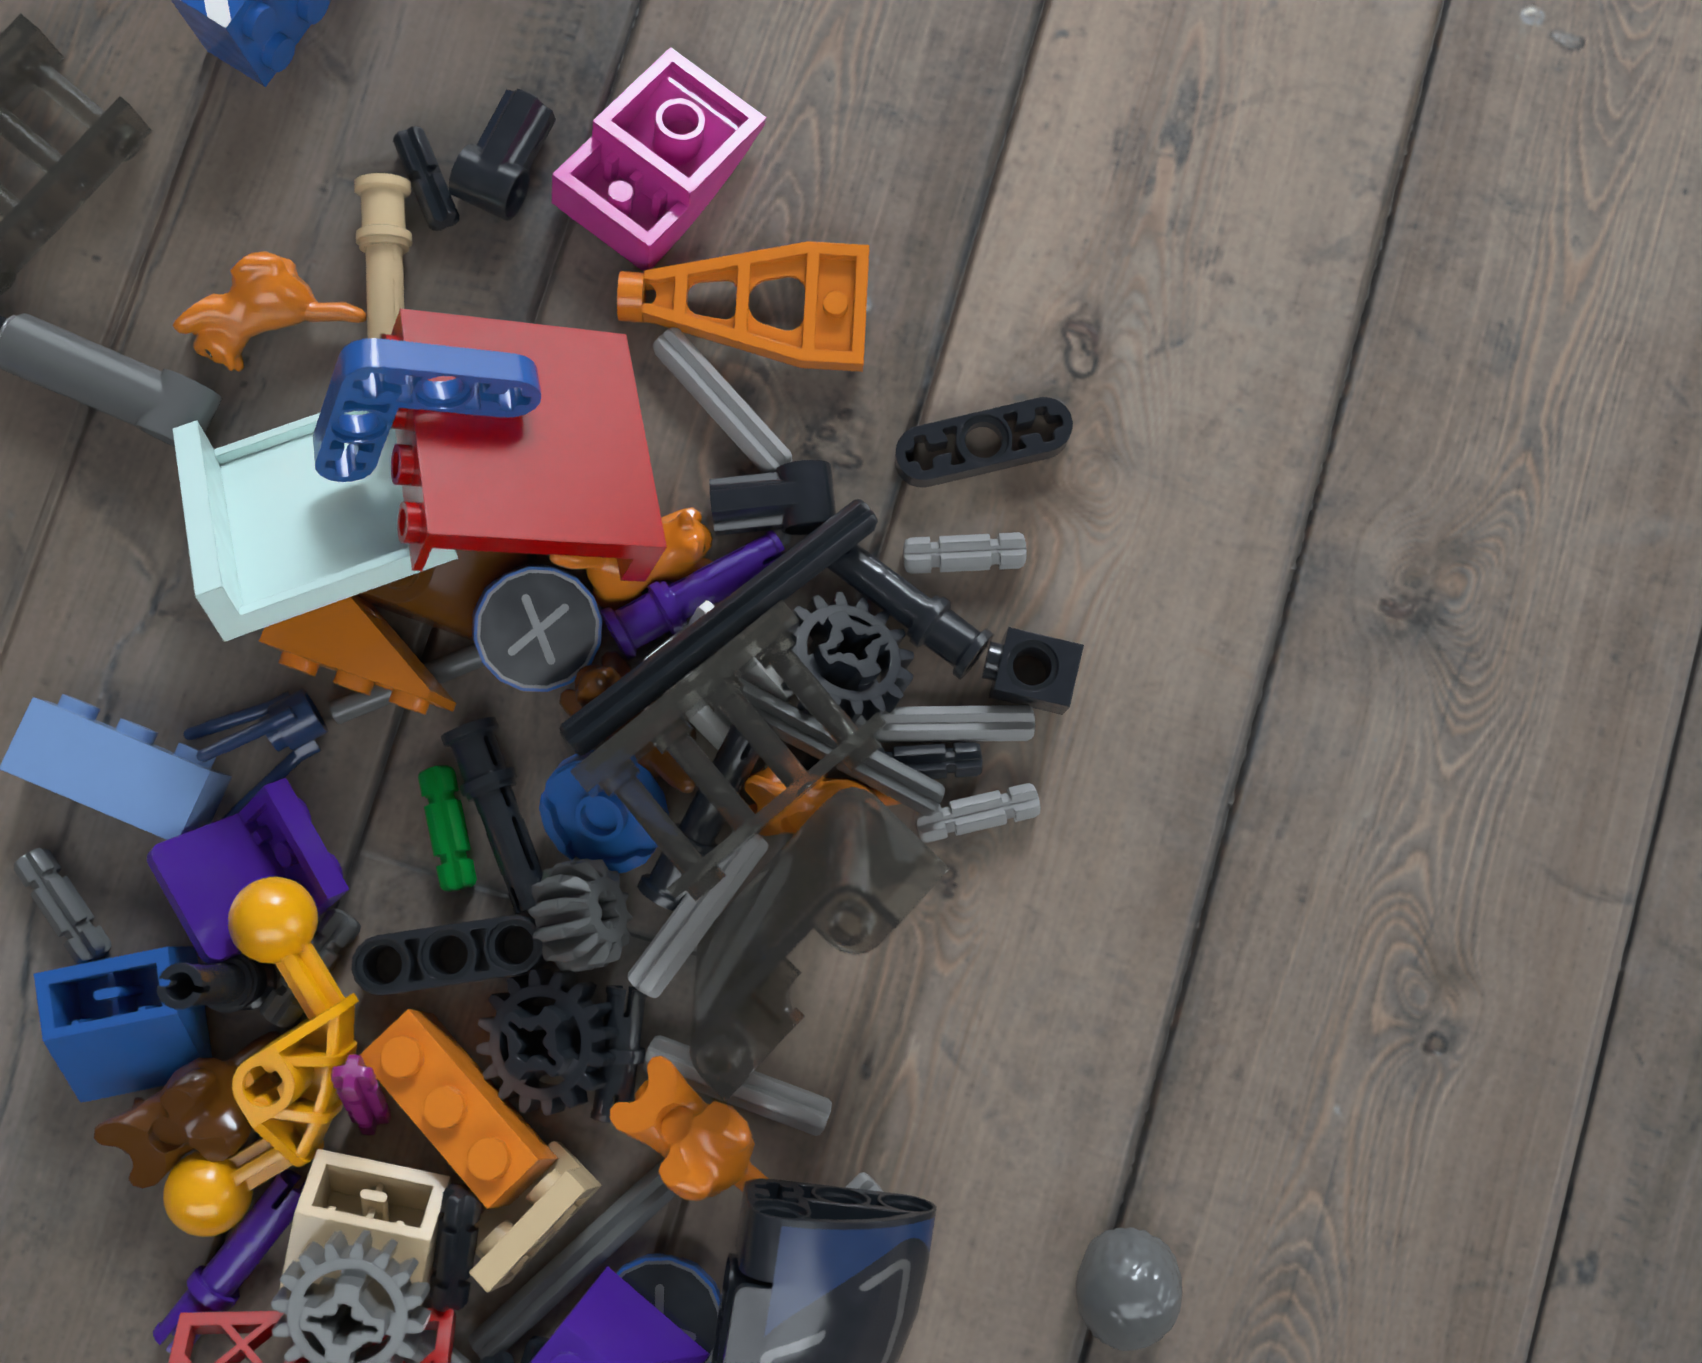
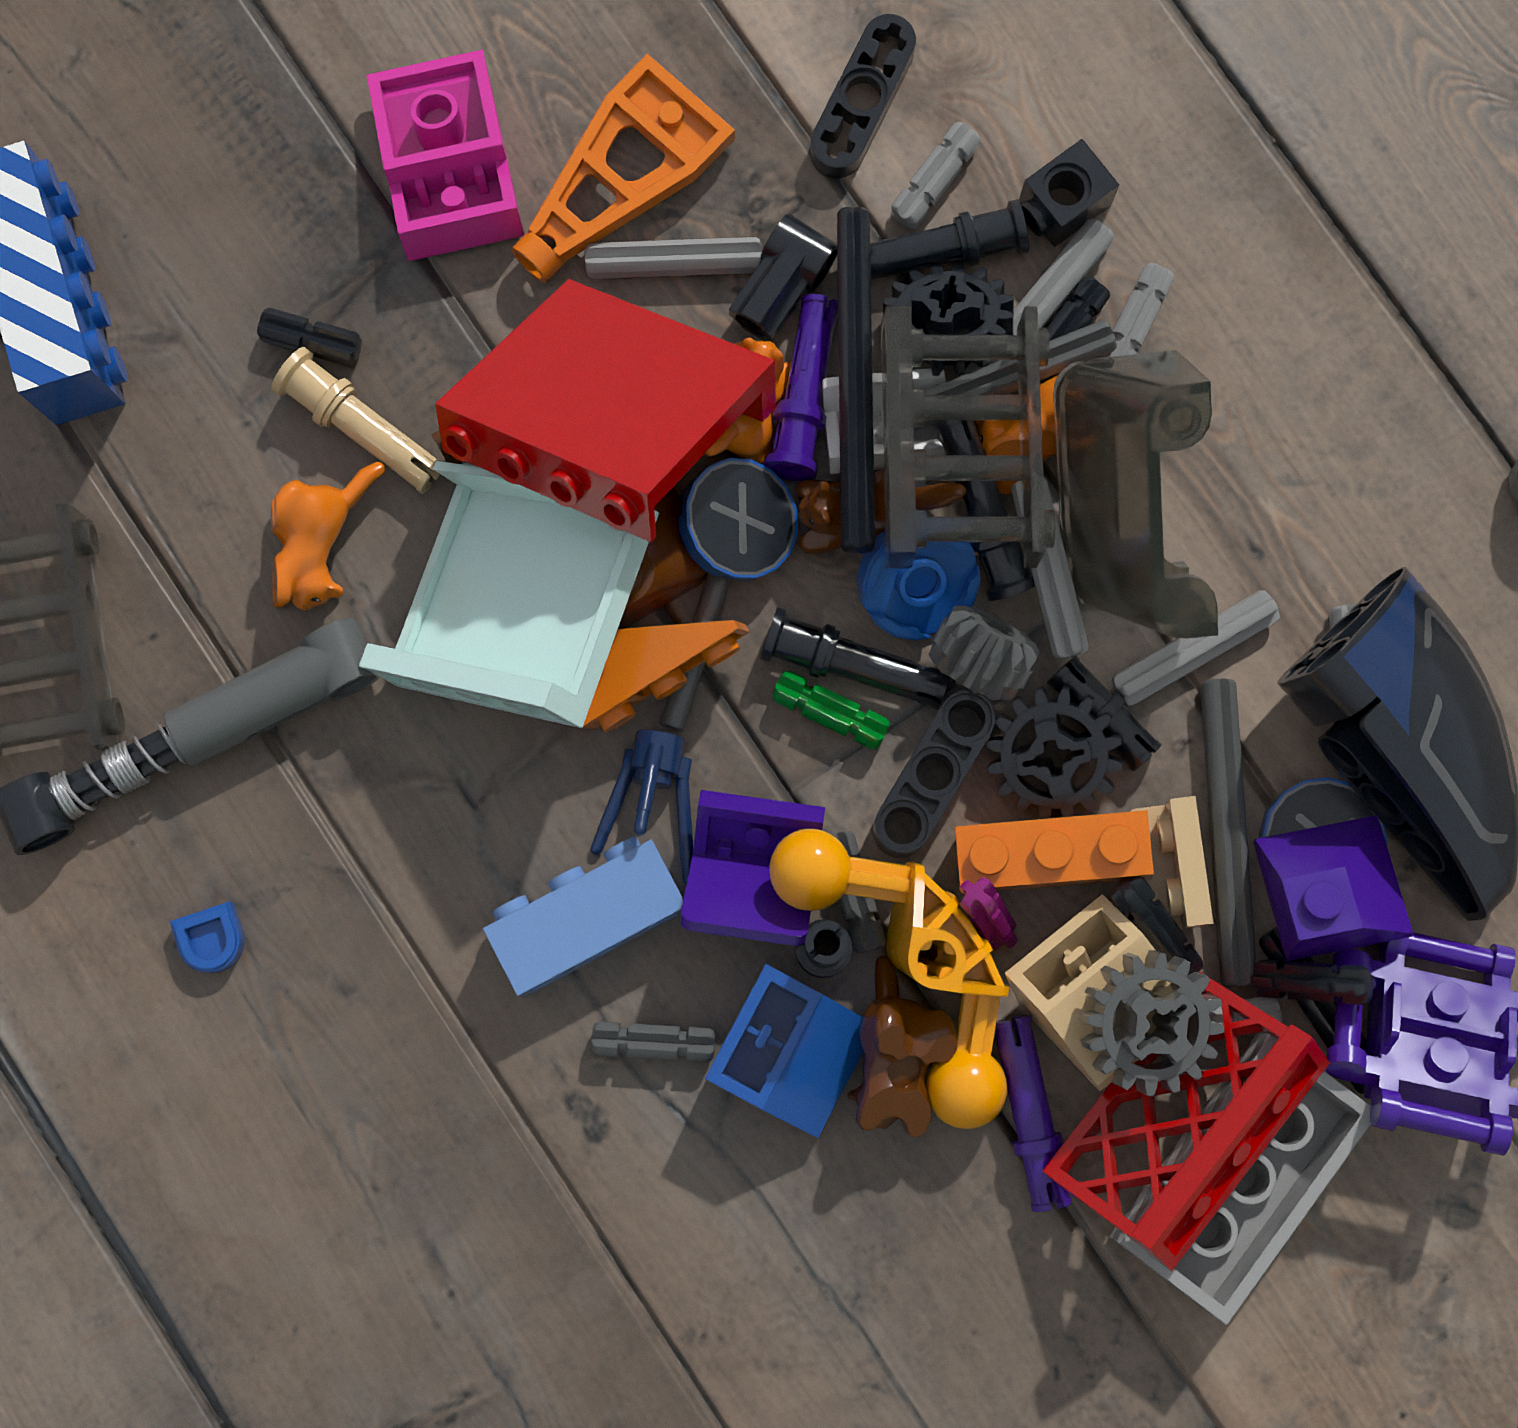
camera: 45 degrees left, 0 degrees up
blue beam [313,338,541,482] -> none
black piece [448,89,556,221] -> none
orange animal [610,1055,769,1201] -> none

